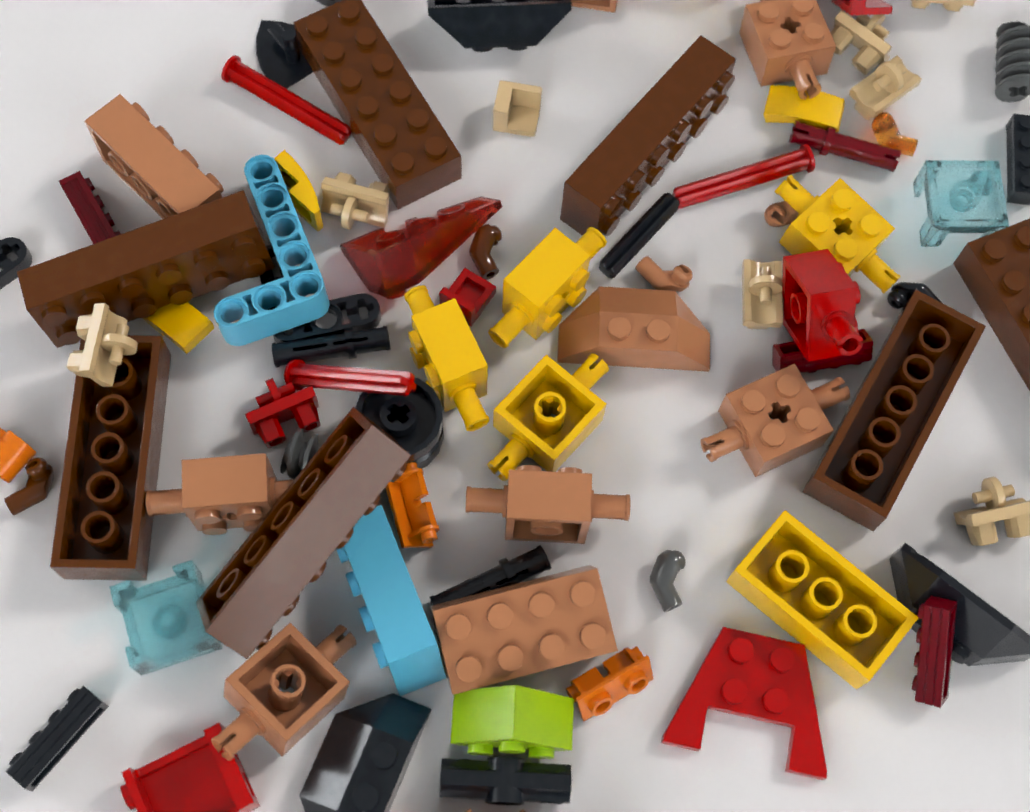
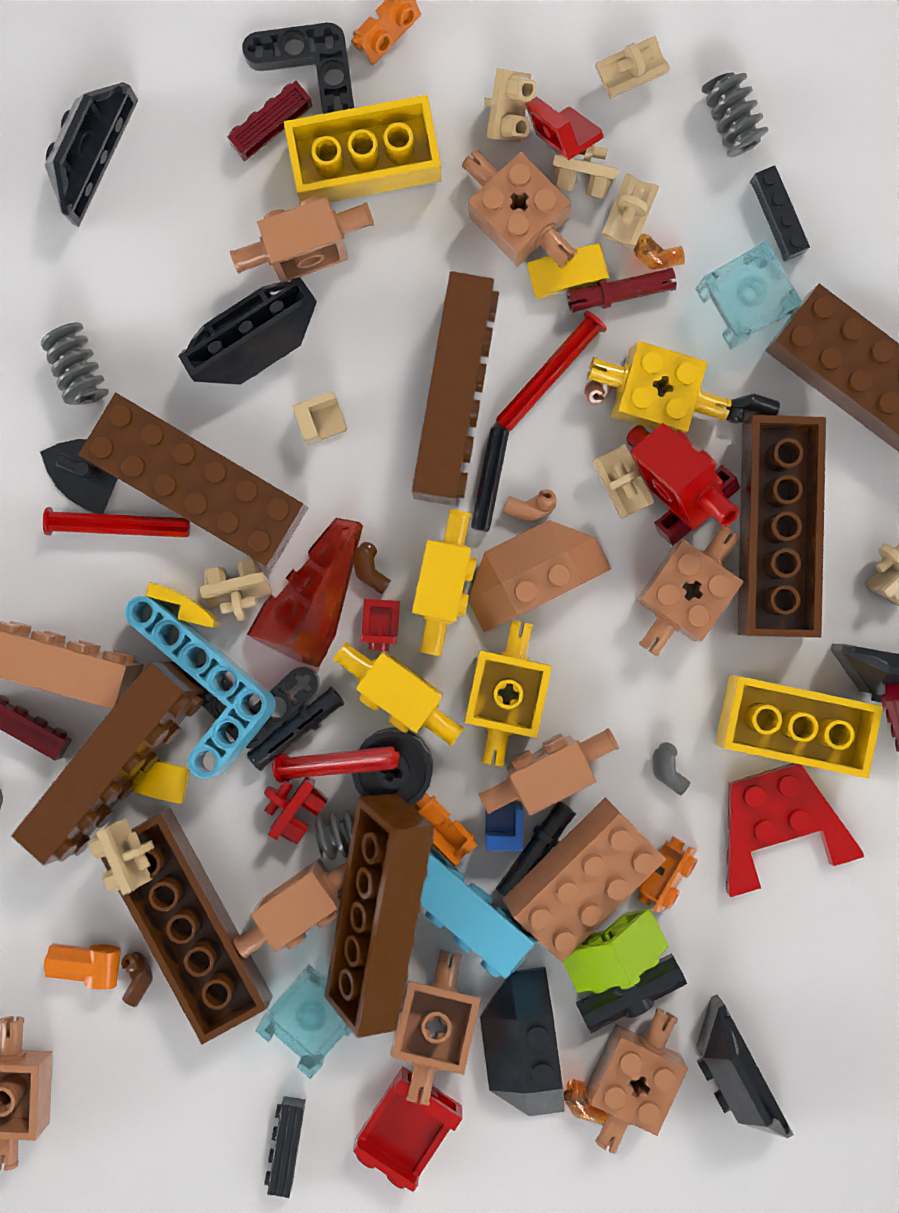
camera: 25 degrees left, 20 degrees up
none -> blue panel [485,802,523,851]

